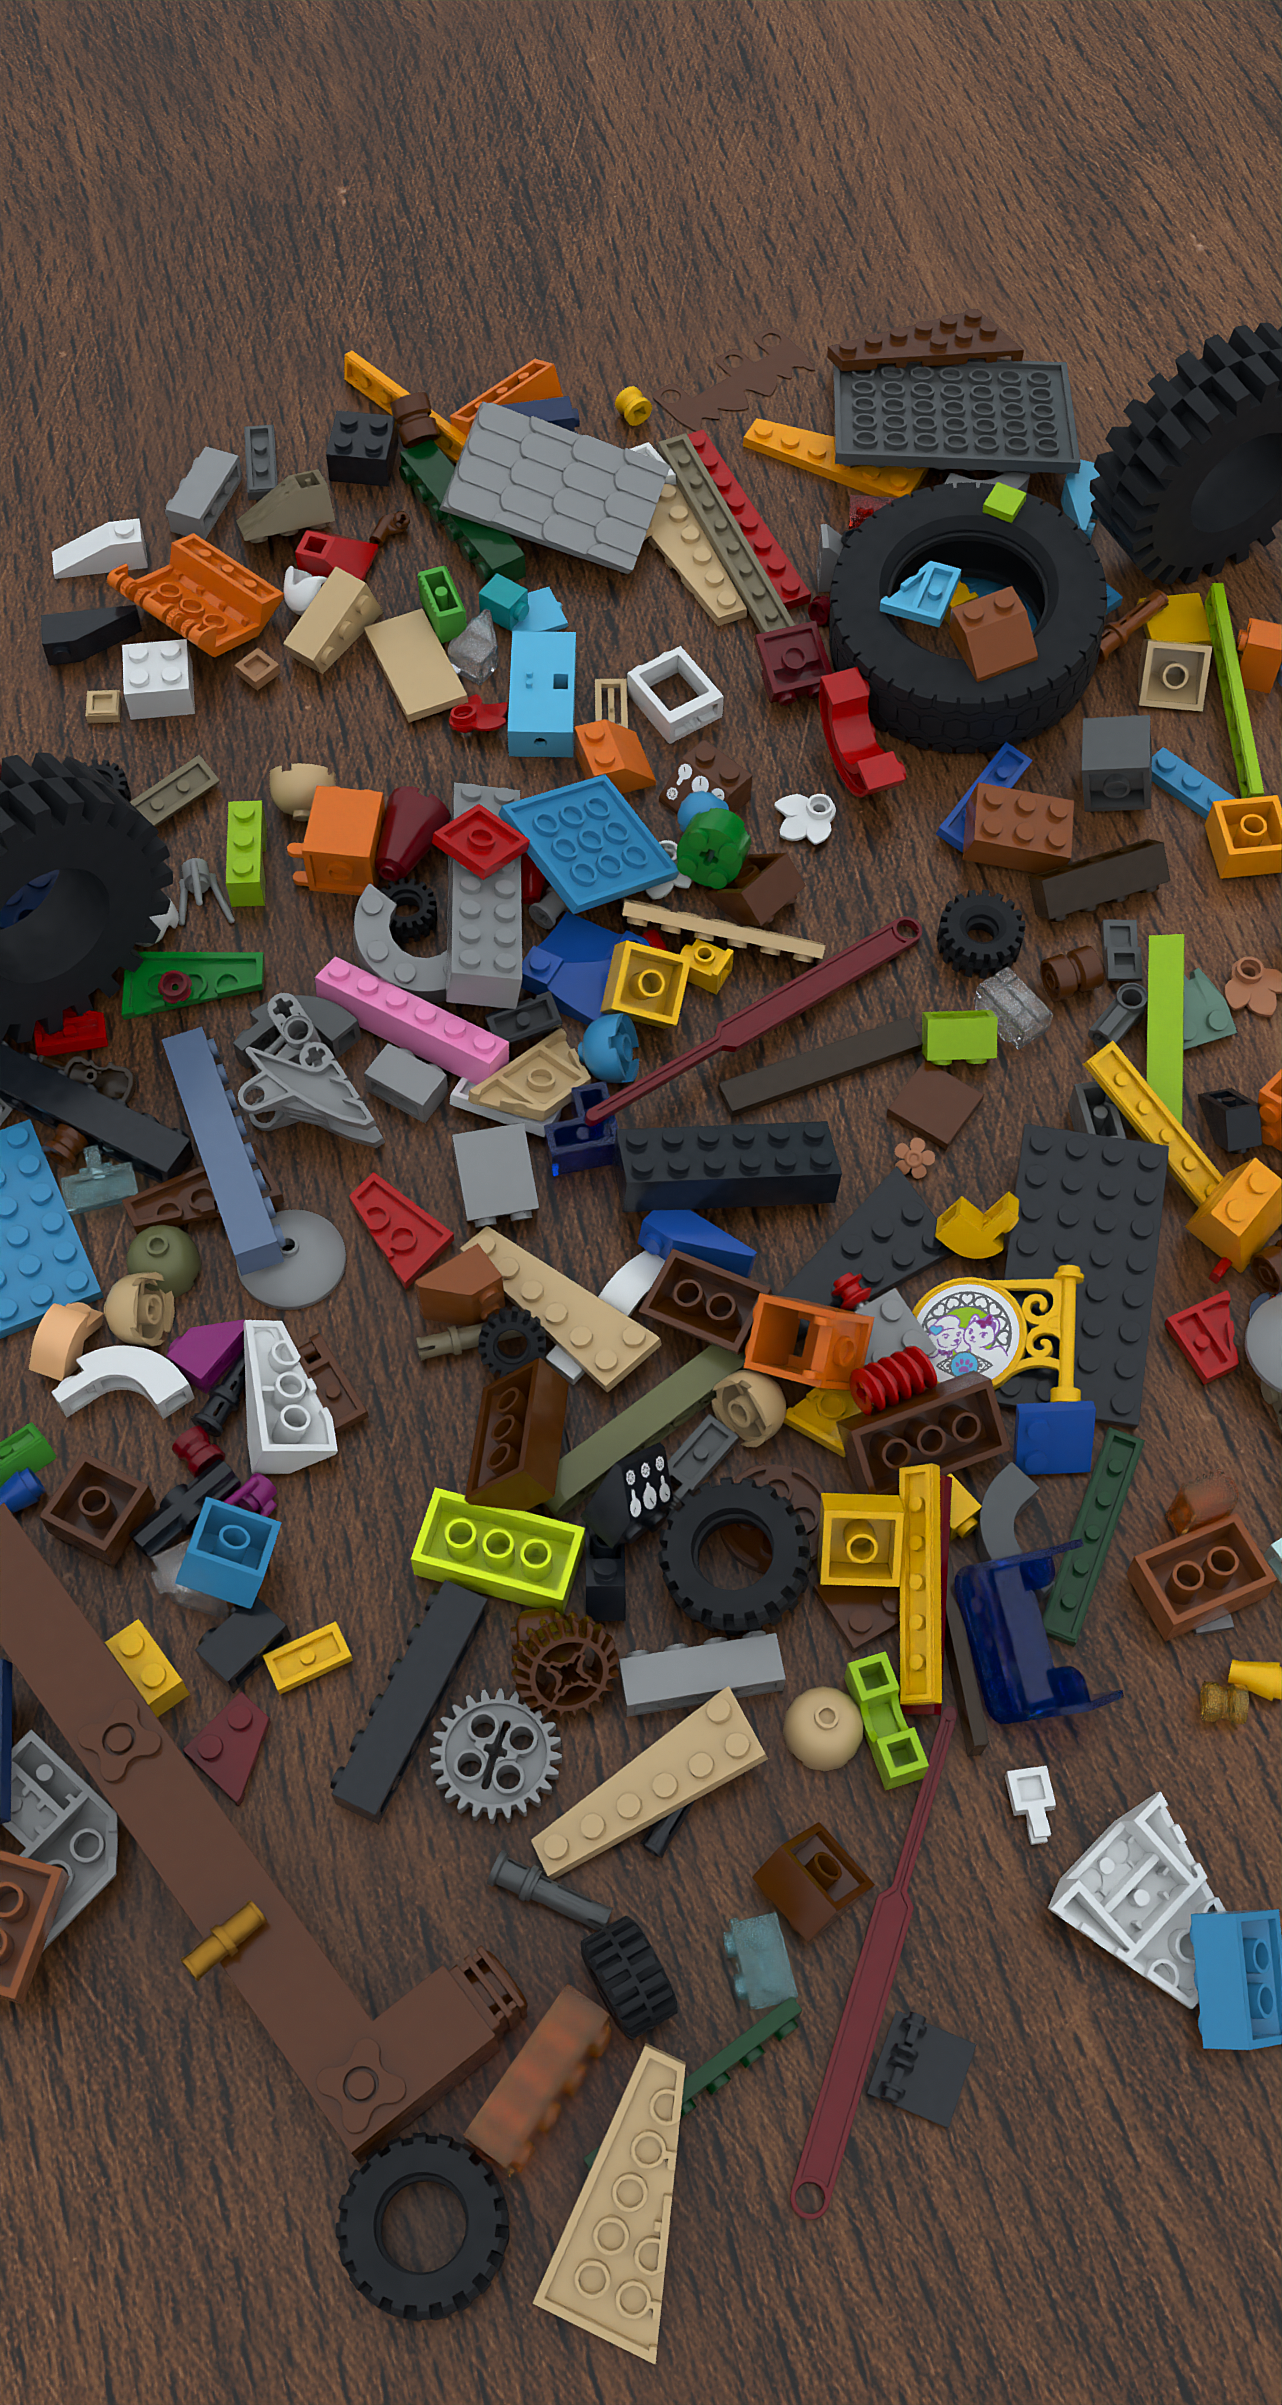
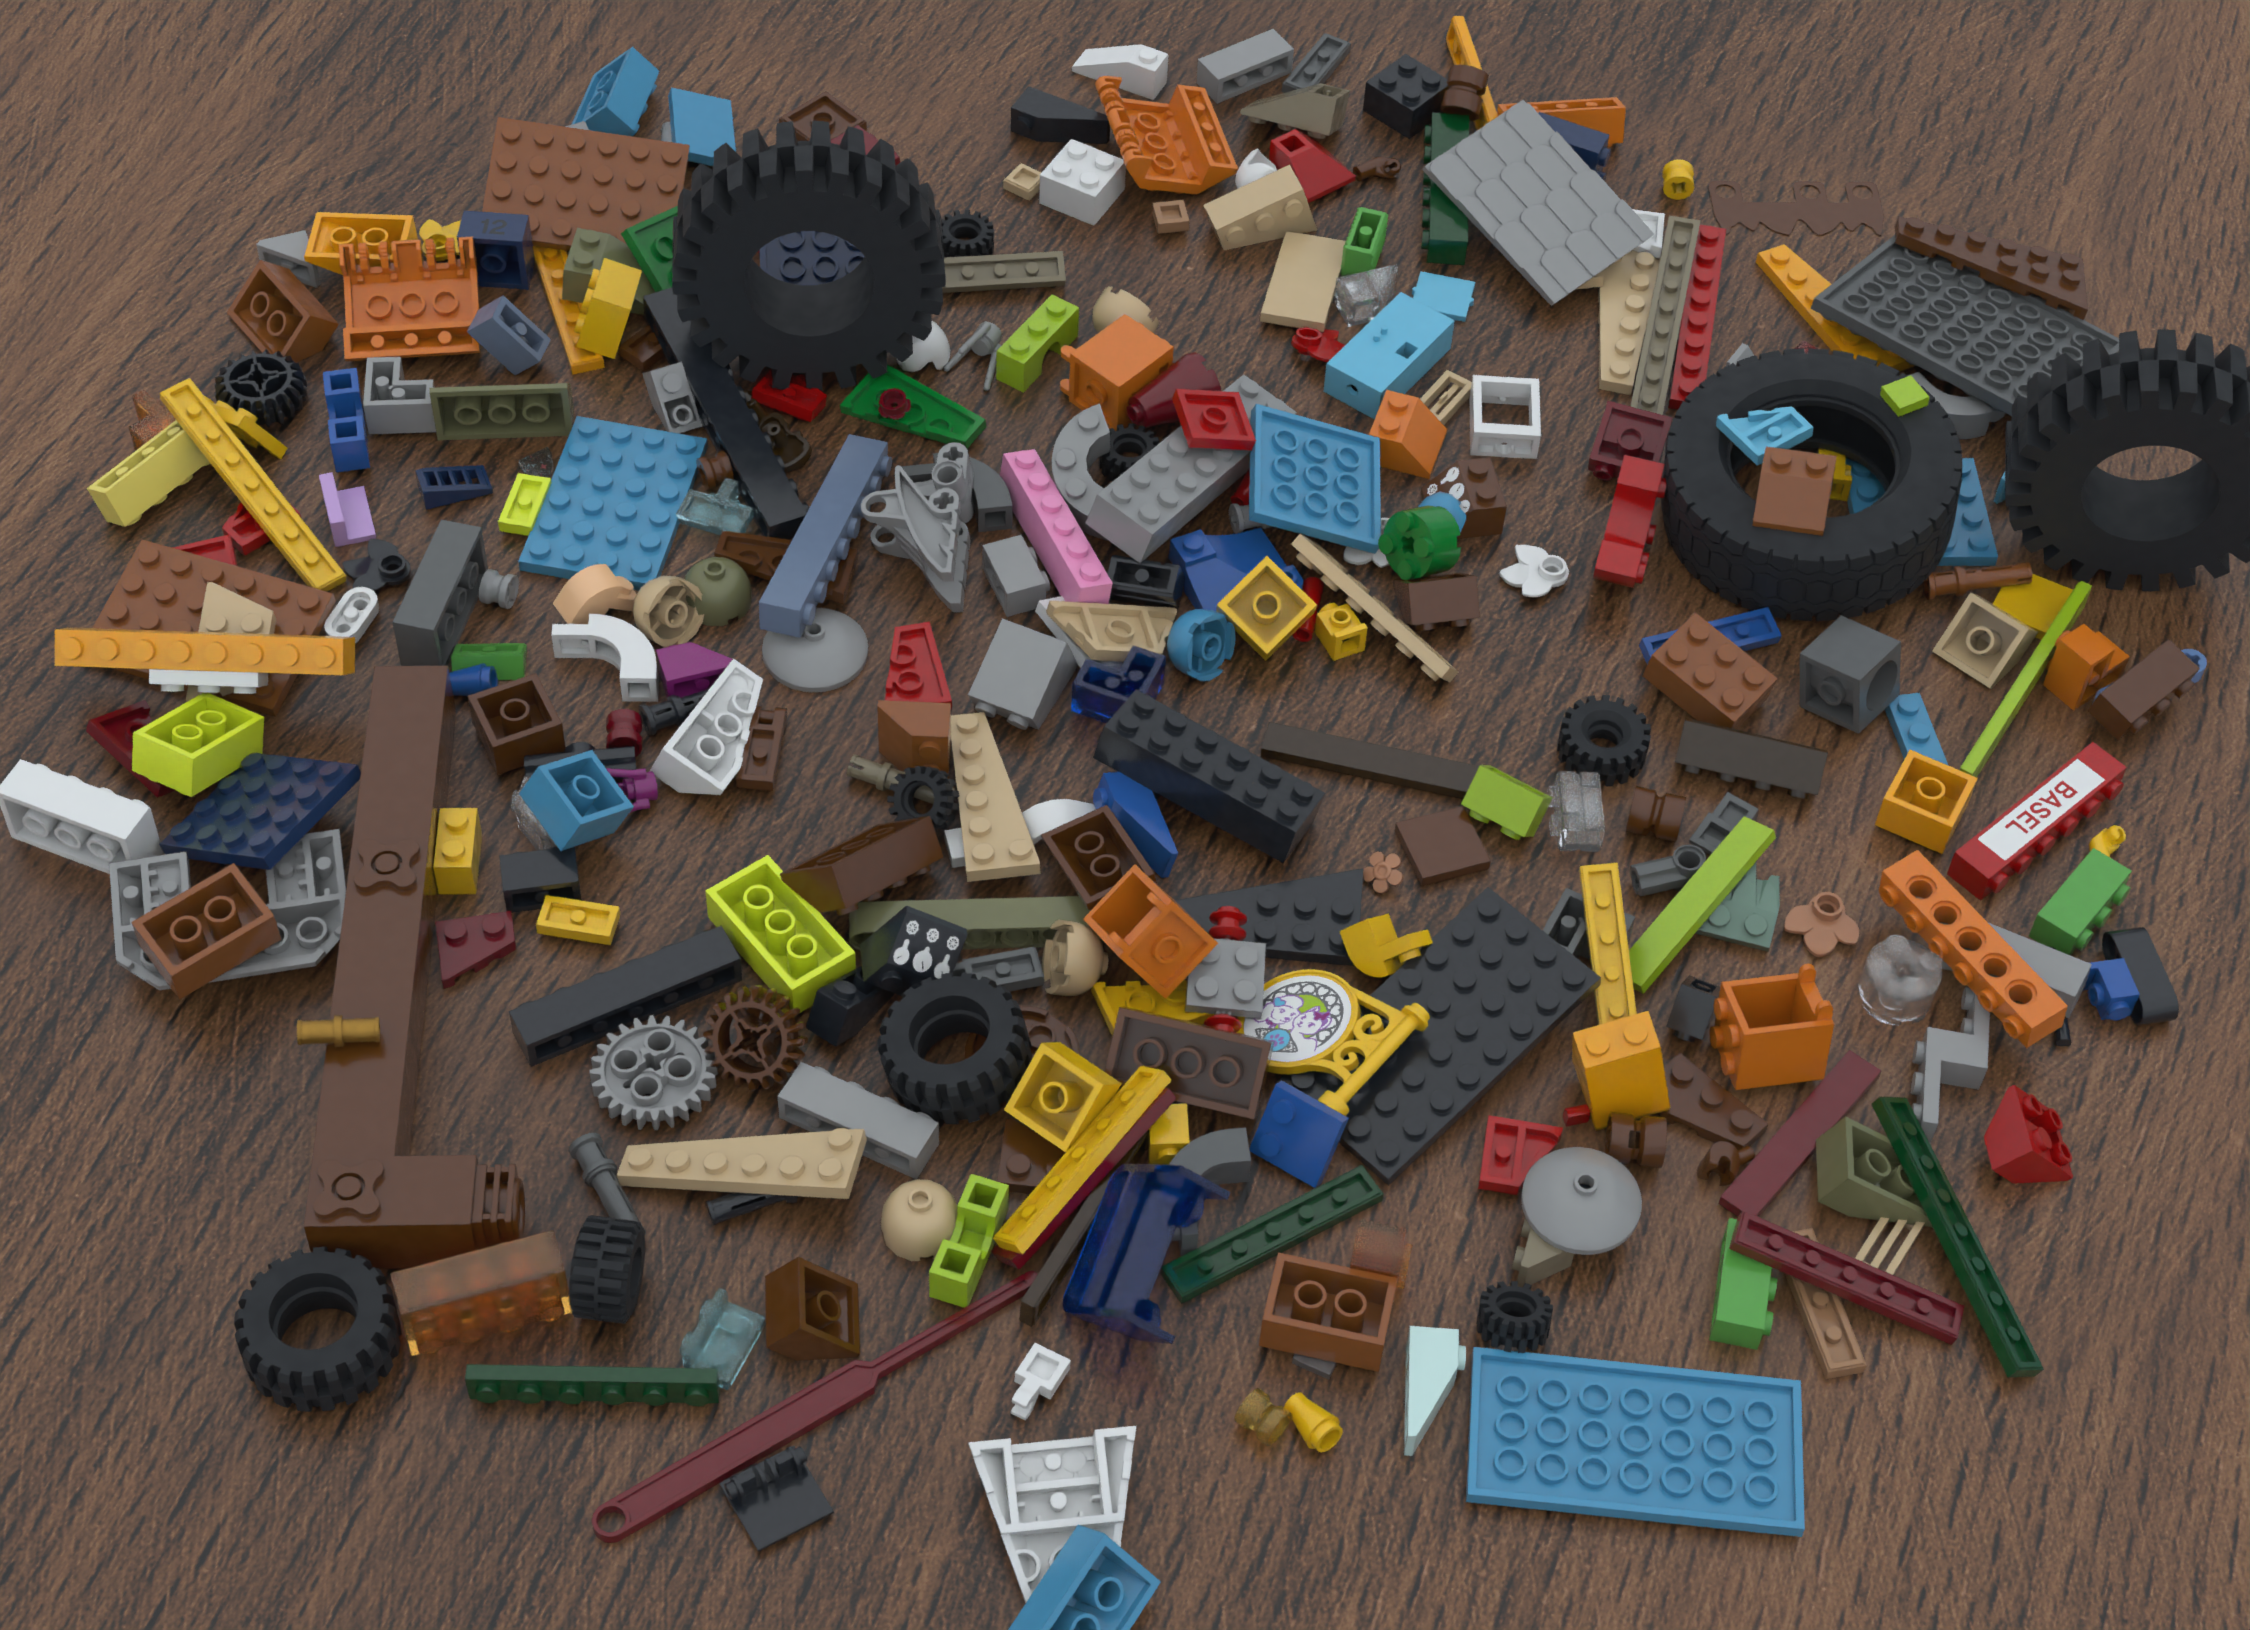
camera: 35 degrees right, 10 degrees down
teal brick [478,573,529,631] -> none
tan wing [533,2043,686,2365] -> none
dark red piece [585,916,922,1126] -> none
red piece [849,1346,937,1416] -> none

